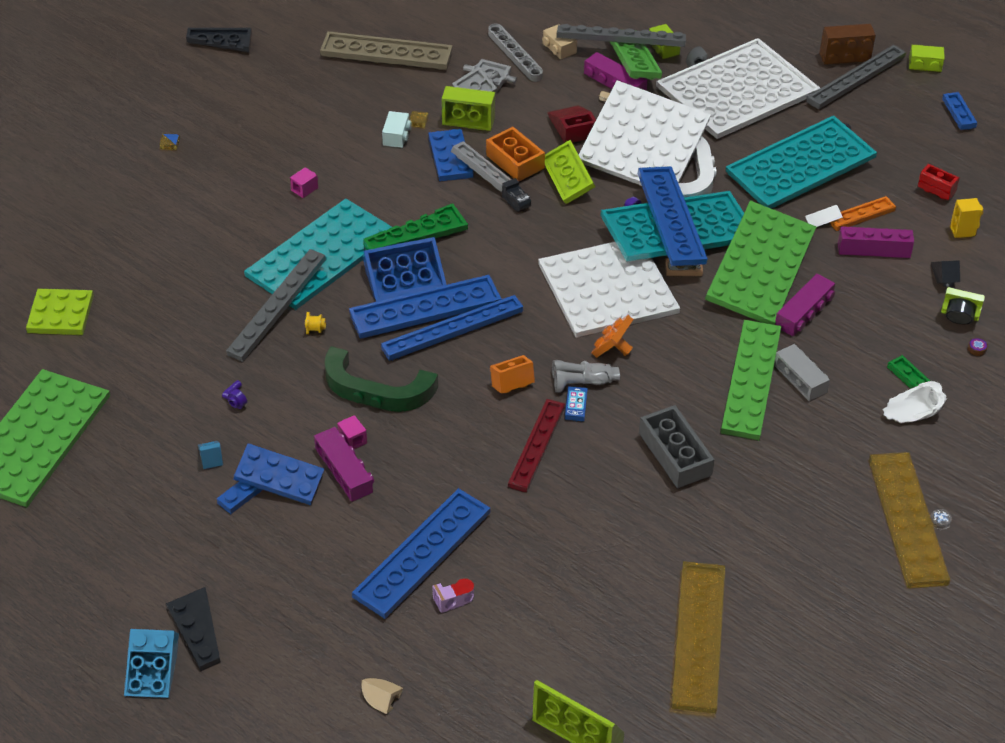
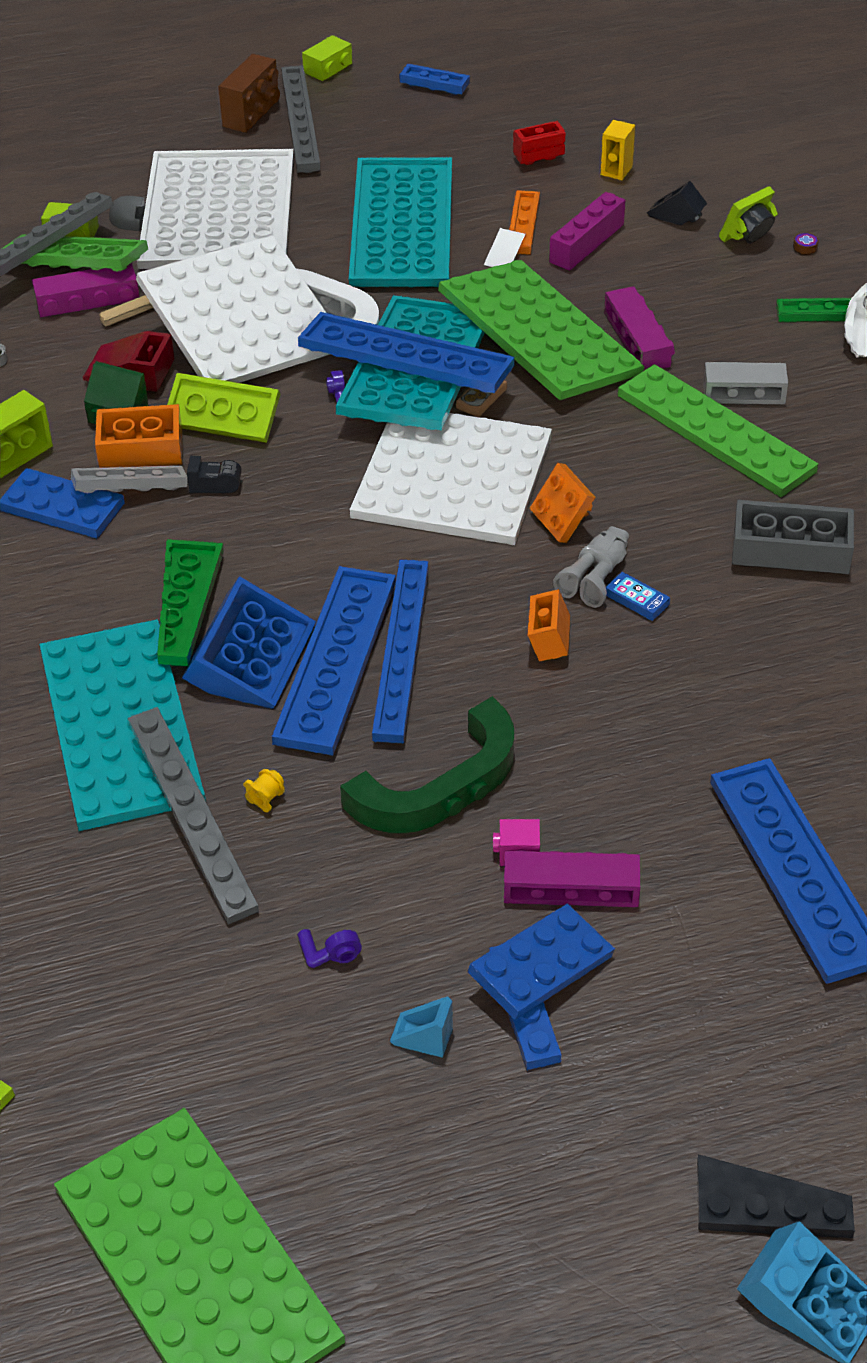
camera: 55 degrees left, 0 degrees up
dark red tile [508,399,565,493] -> none
none -> dark green slope [84,361,149,424]

